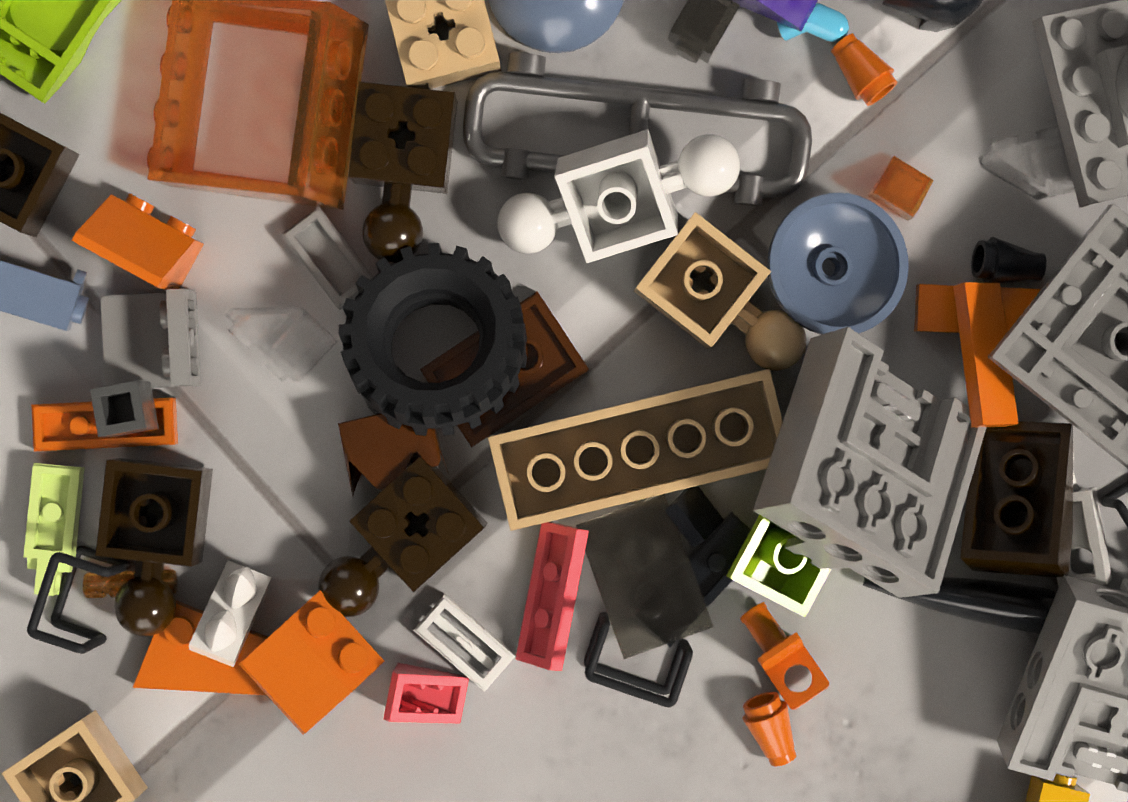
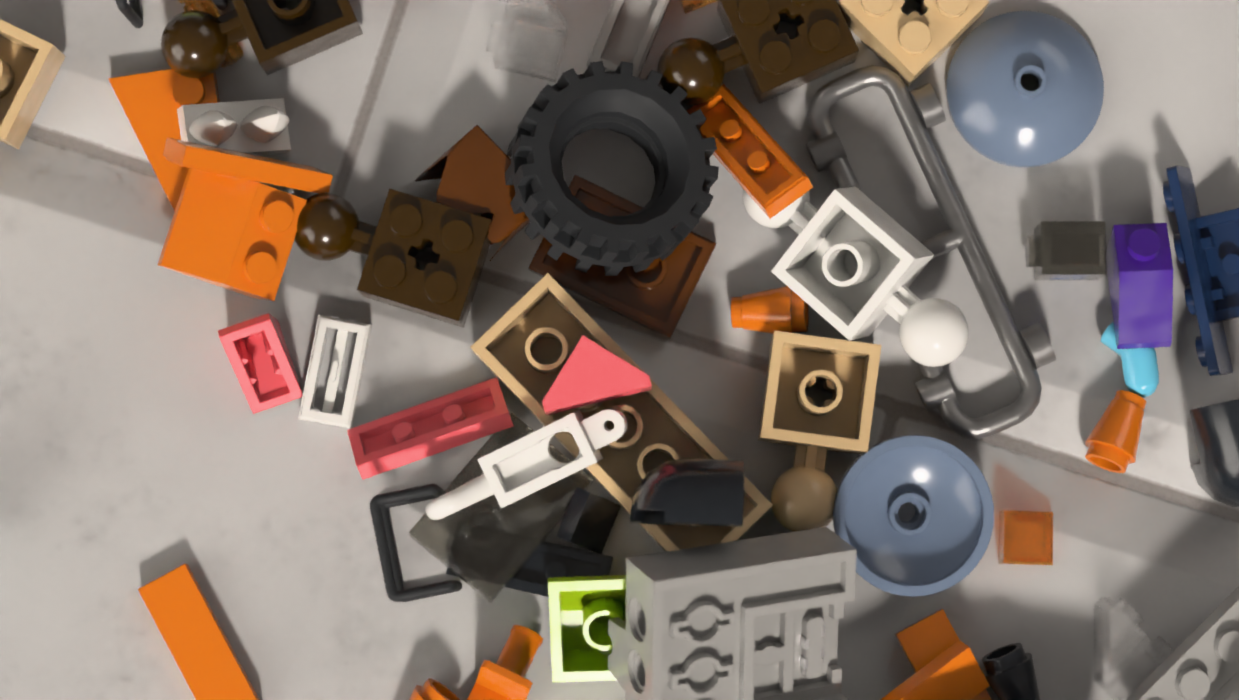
camera: 65 degrees right, 5 degrees down
none -> orange tile [163,137,333,194]
none -> white piece [426,408,628,520]
none -> coral slope [542,335,652,416]
none -> black brick [630,458,744,527]
none -> orange tile [687,84,813,219]
none -> orange cone [731,286,809,334]

